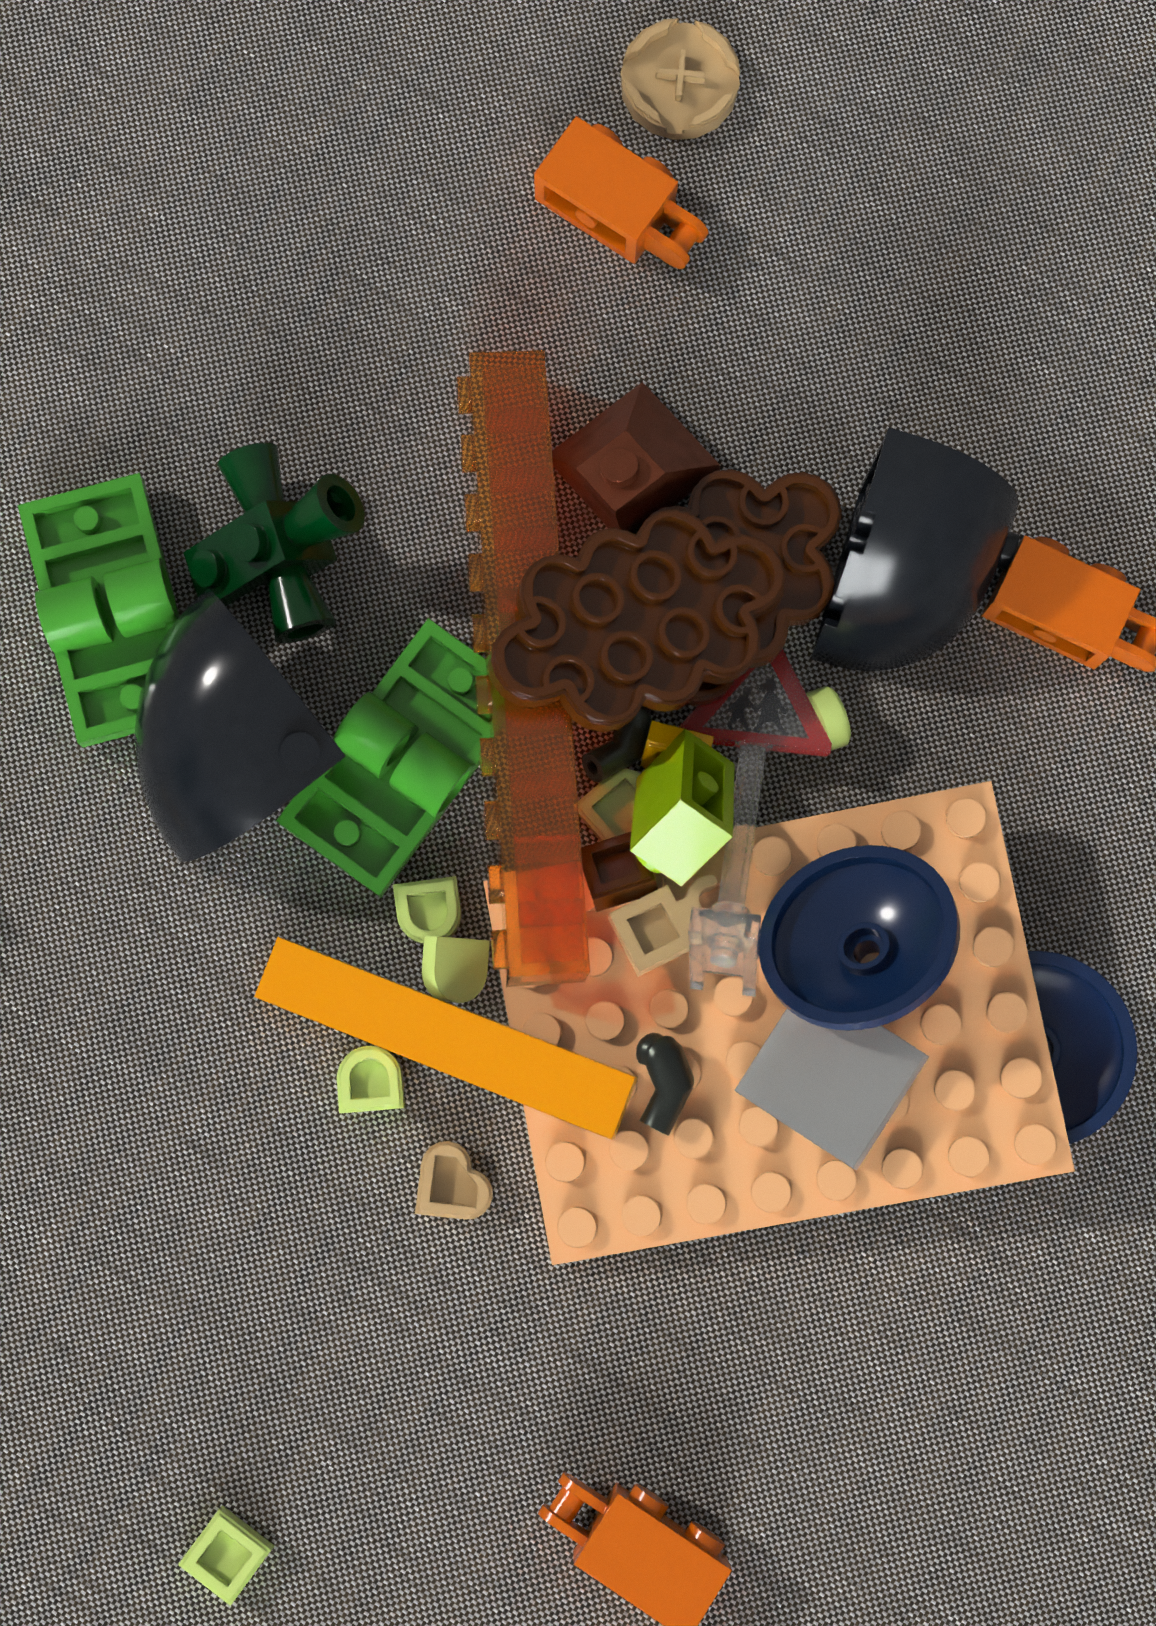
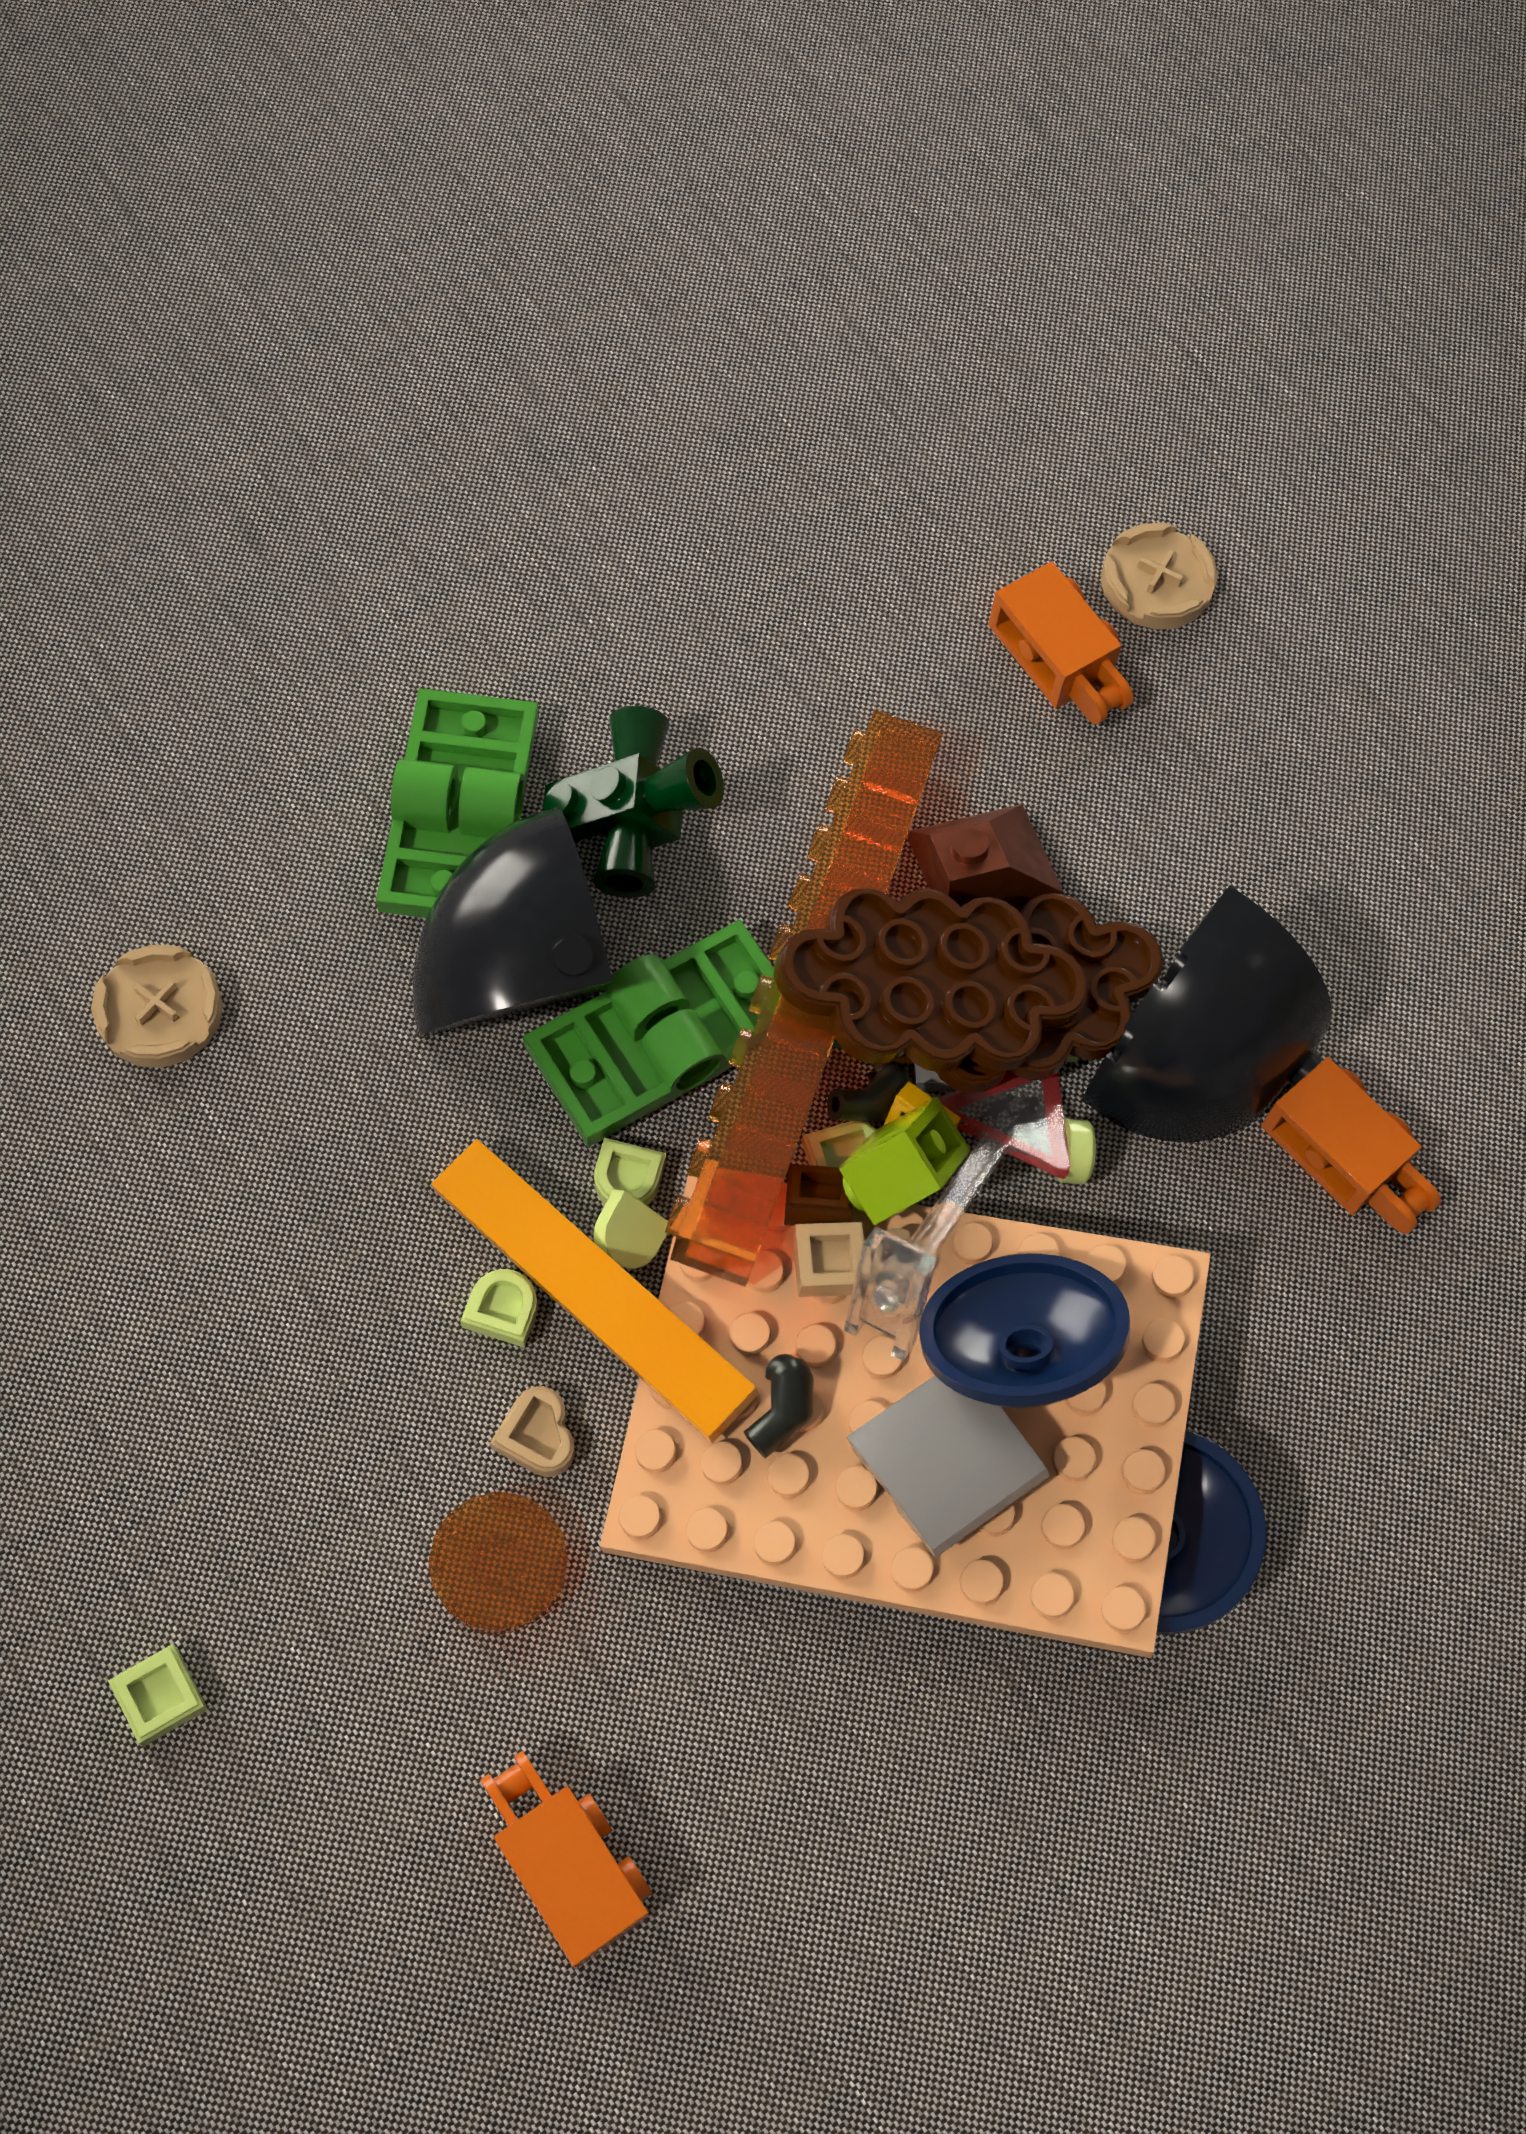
camera: 20 degrees right, 15 degrees down
none -> clear orange tile [428,1492,569,1635]

